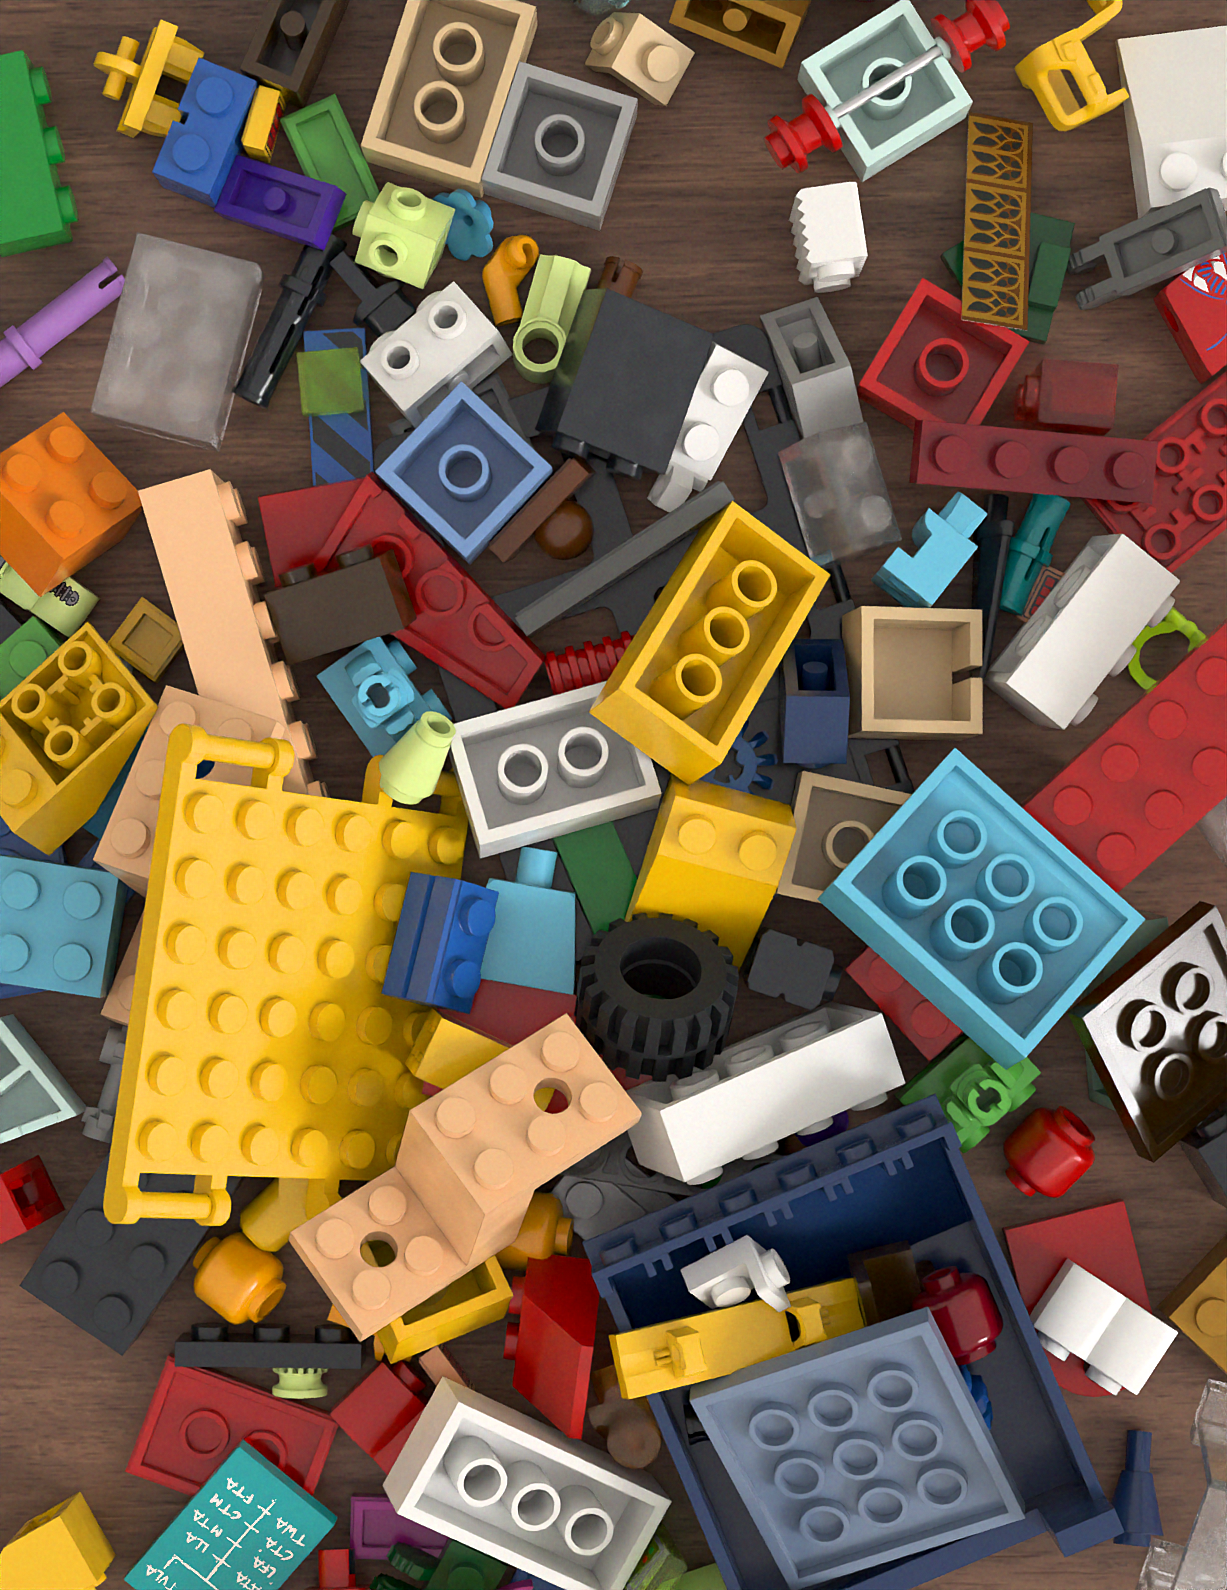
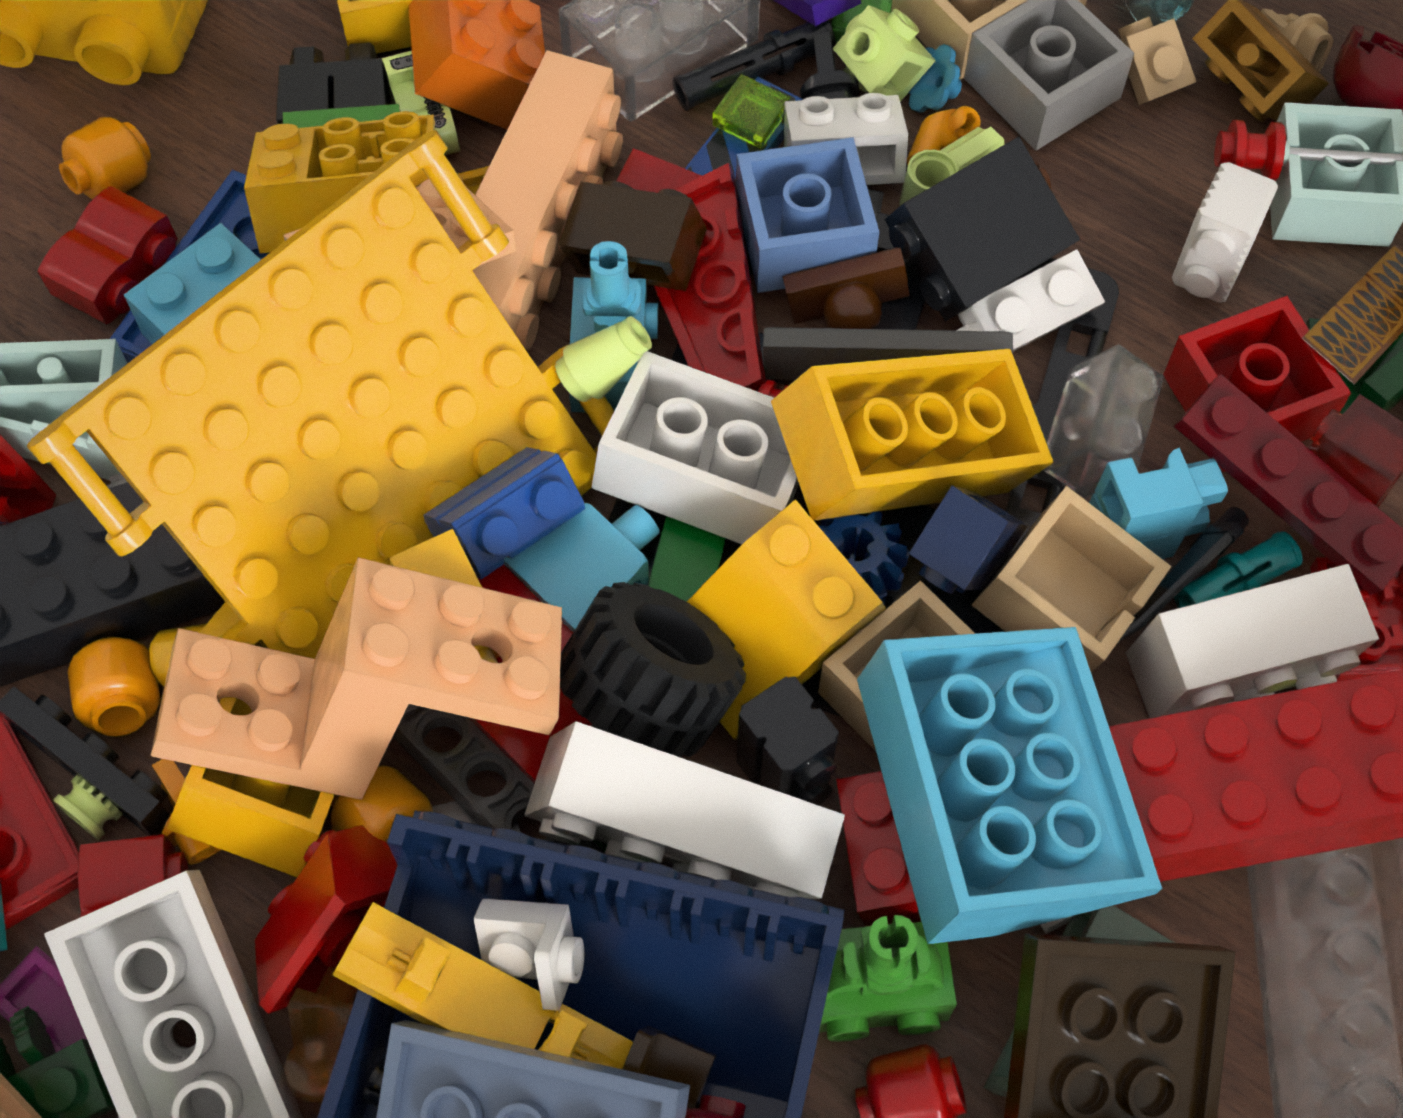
camera: 35 degrees right, 25 degrees down
nougat tile [419,1343,475,1391] -> none
light grey slope [760,297,864,442] -> none

